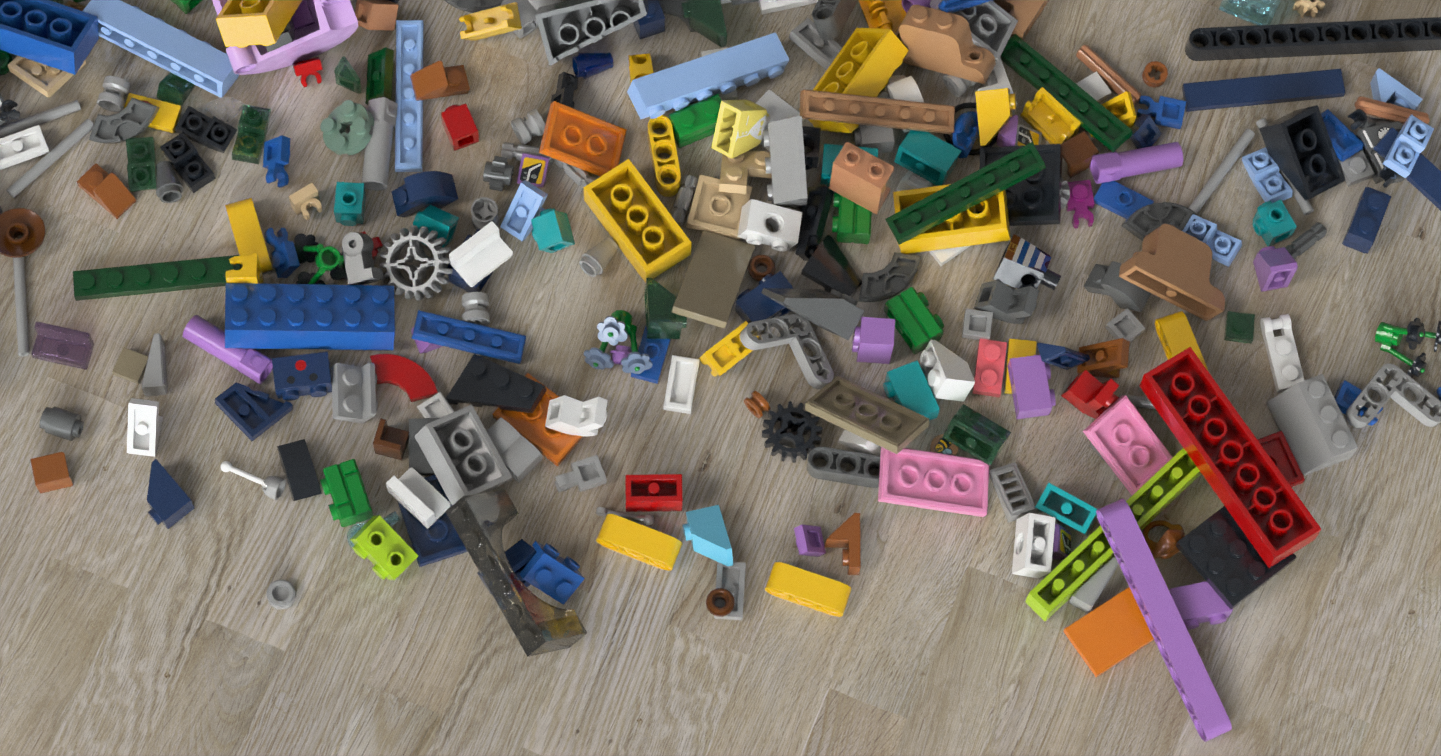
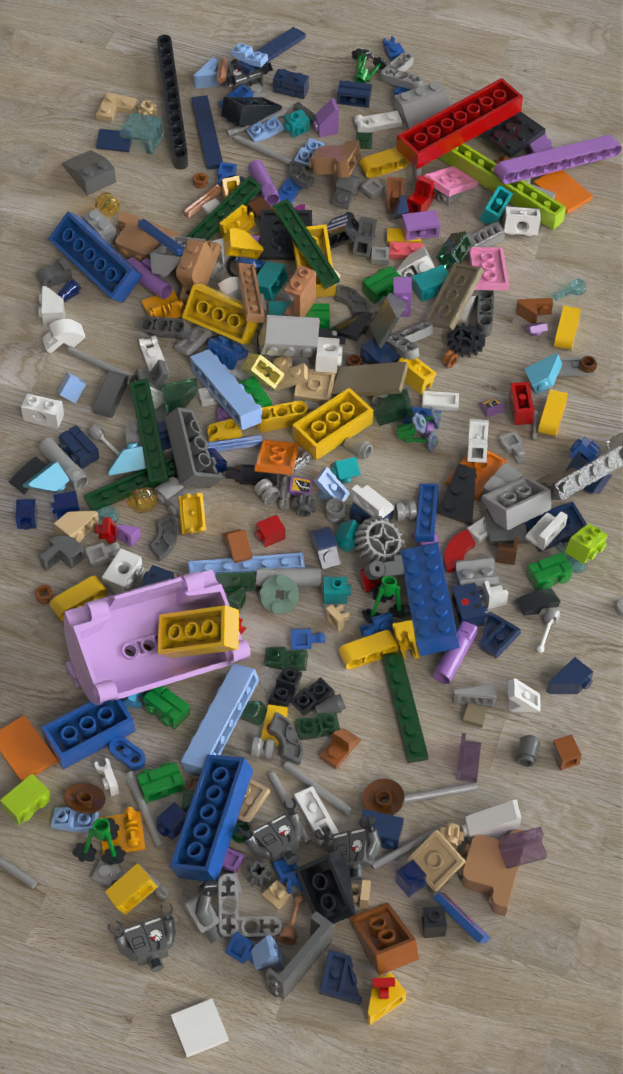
camera: 90 degrees left, 15 degrees down
none -> axle [171,435,263,456]
none -> blue bracket [206,335,249,370]
none -> dark blue brick [337,80,372,108]
none -> medium lavender slope [479,397,504,418]
none -> white panel [482,581,508,609]
none -> clear light blue plate [553,279,586,301]

